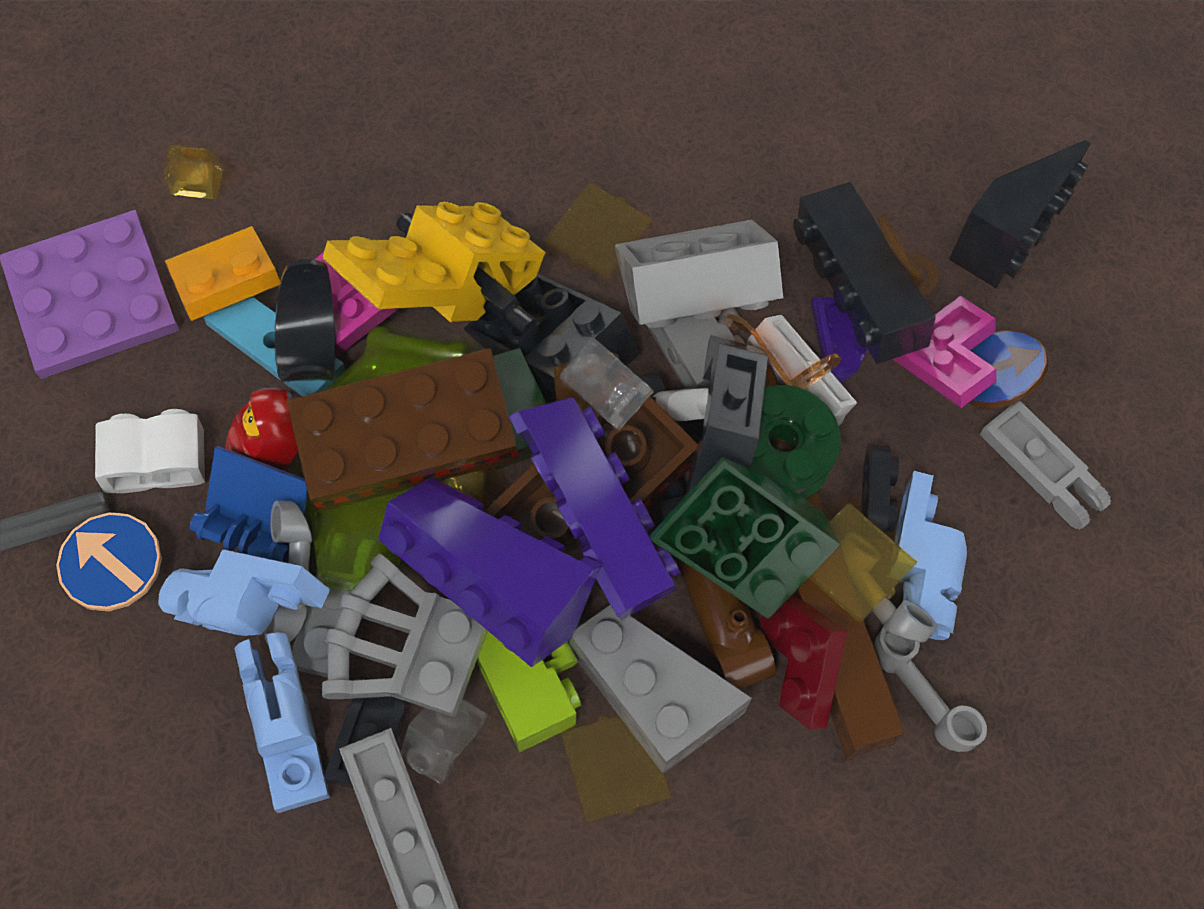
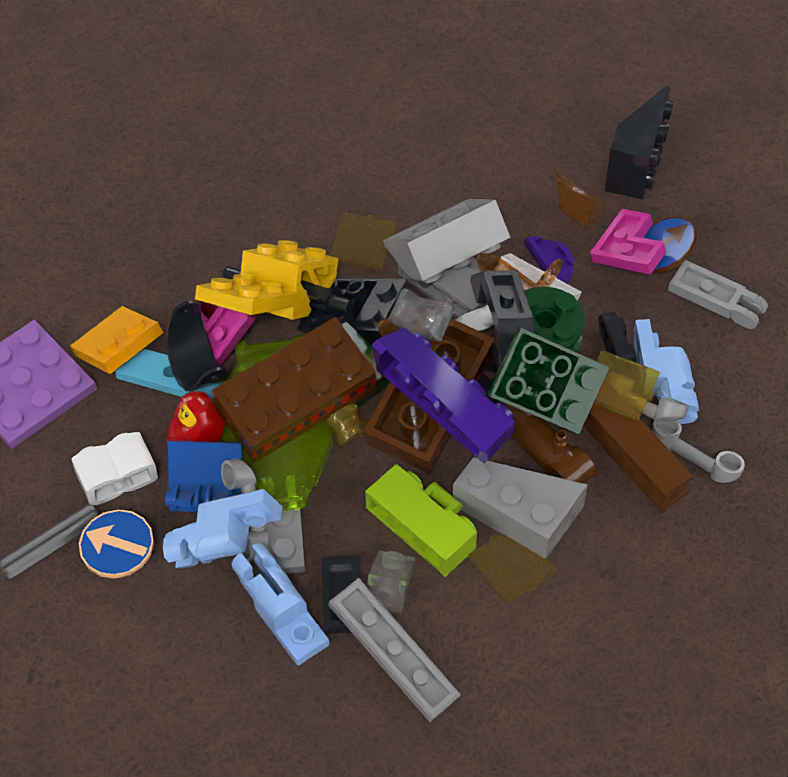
camera: 15 degrees left, 10 degrees down
clear yellow slope [163,144,223,199] -> none
light grey plate [322,553,487,717] -> none
dark purple wedge [378,478,601,667] -> none
dark red plate [760,594,847,730] -> none
black brick [794,182,936,364] -> none

